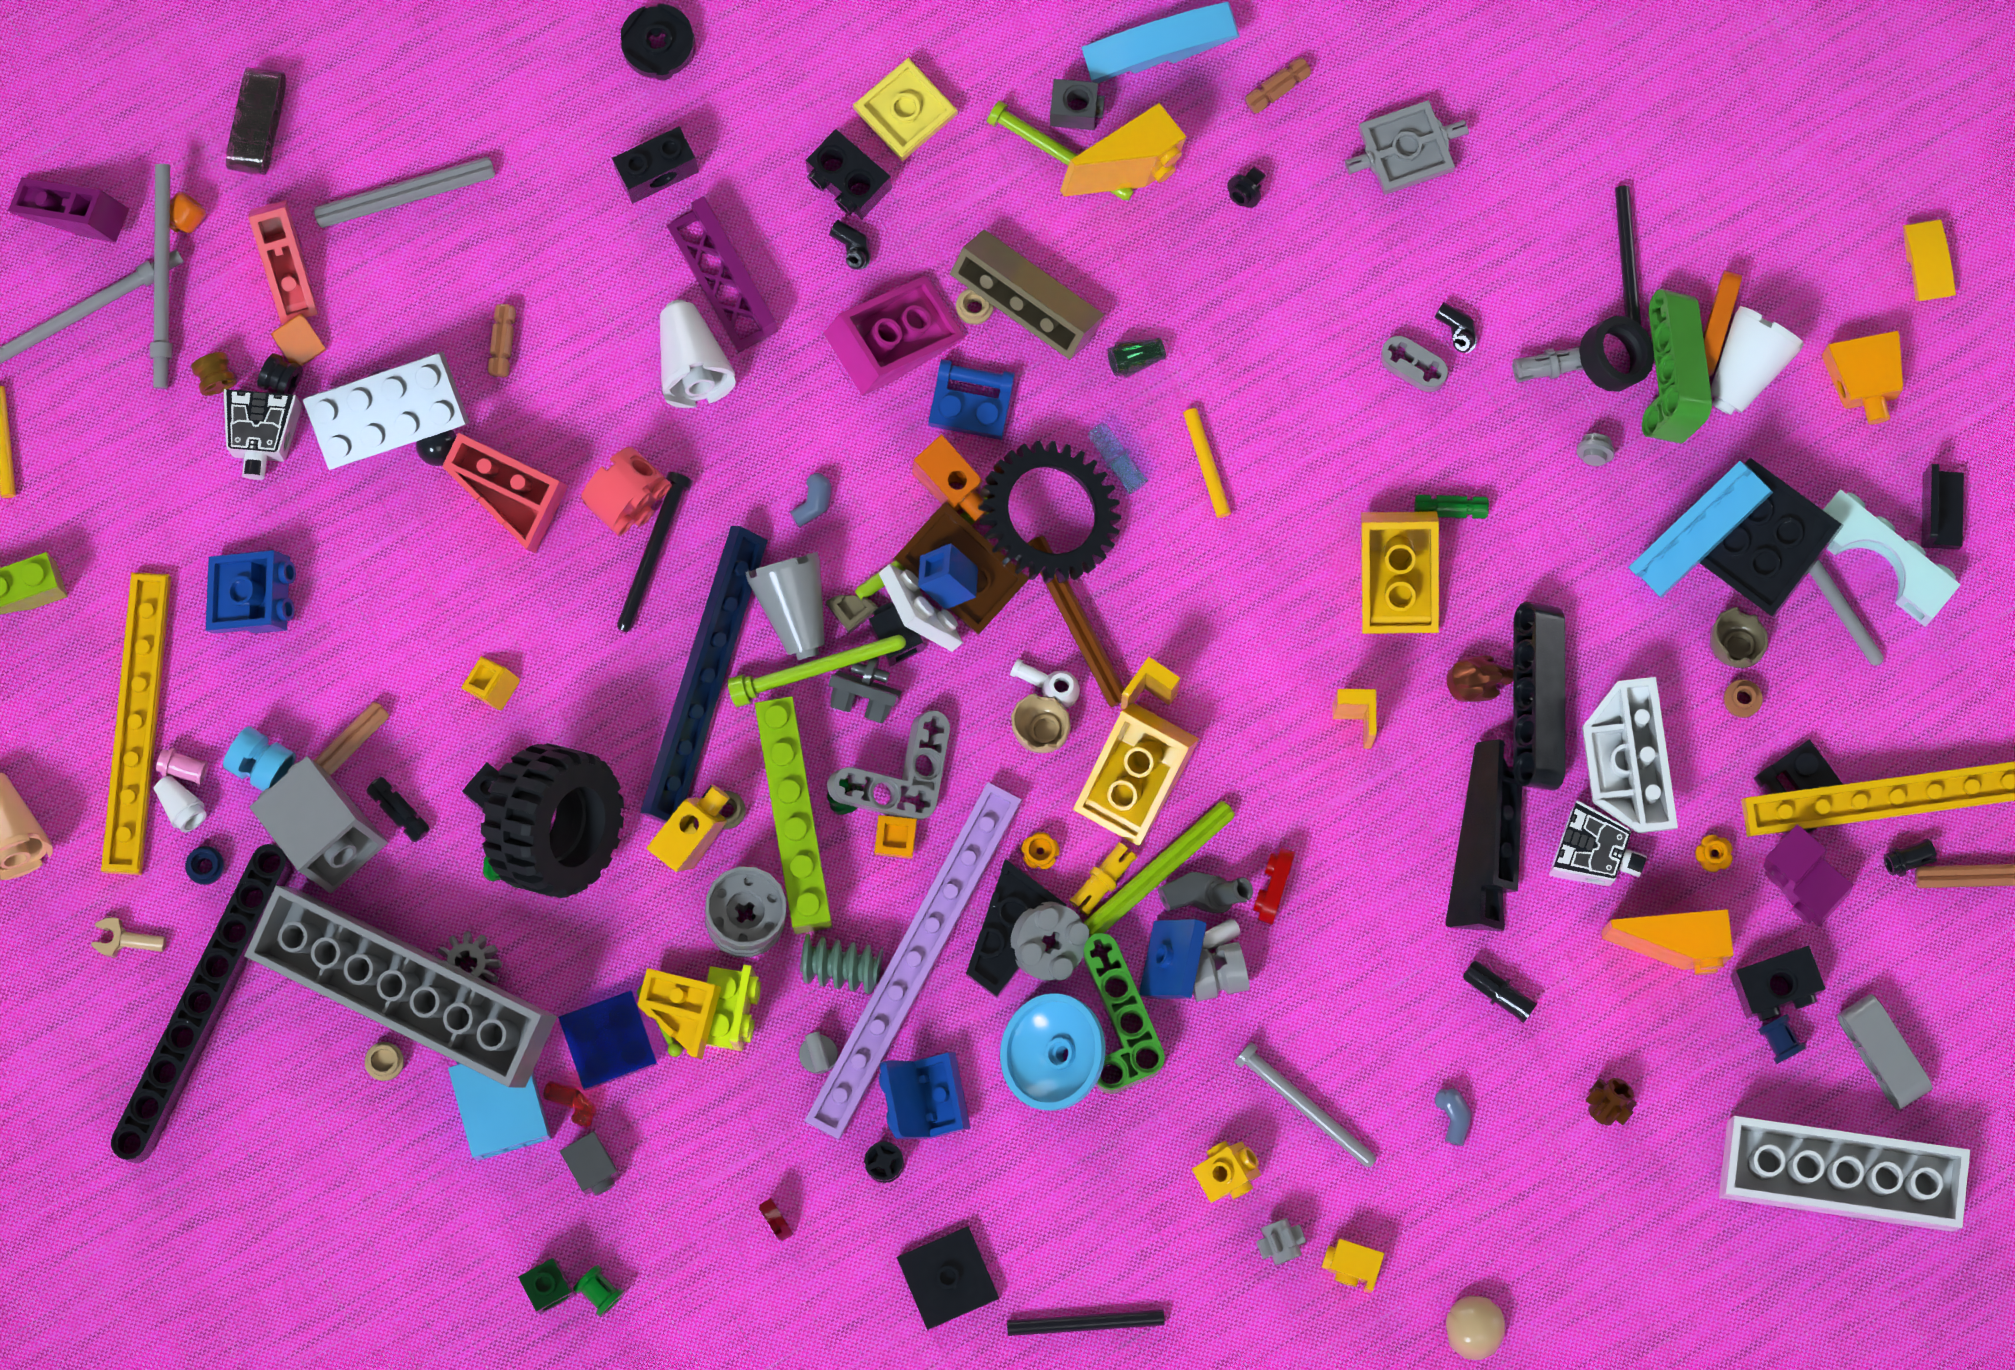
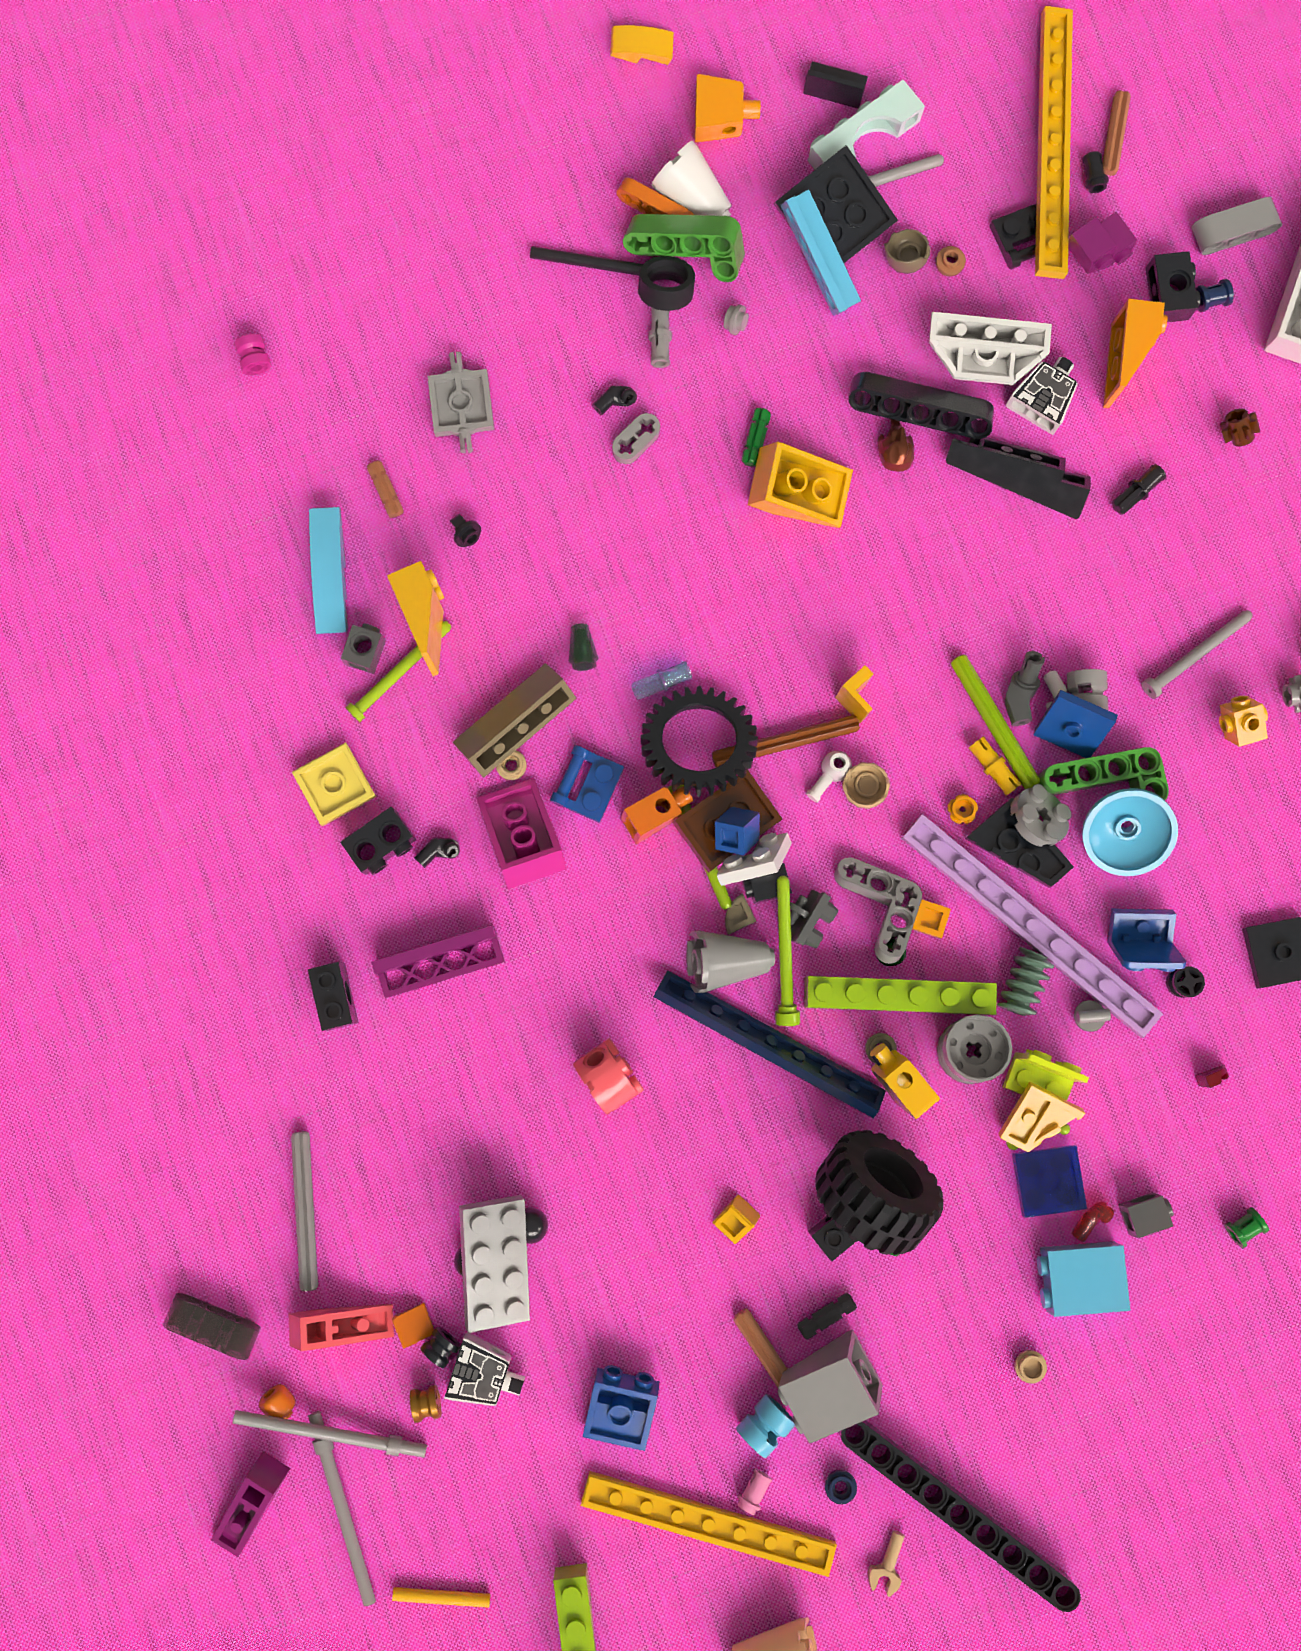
camera: 85 degrees left, 5 degrees up
white cone [154,775,207,833] -> none
light grey brick [245,885,557,1088] -> none
light grey gear [438,931,502,983] -> none
coral wedge [442,433,568,554] -> none
nougat axle [488,304,516,378] -> none
dark green brick [518,1258,576,1314] -> none
black bar [617,472,693,633] -> none
black plate [621,4,695,80] -> none
white cone [660,300,736,408] -> none
sand blue arm [790,473,832,528] -> none
yellow slope [1073,703,1199,846] -> none
yellow bar [1183,408,1231,518] -> none
red plate [1253,847,1295,925] -> none
yellow panel [1332,689,1377,749] -> none
sand blue arm [1435,1088,1471,1146] -> none
light orange plate [1695,835,1733,872] -> none

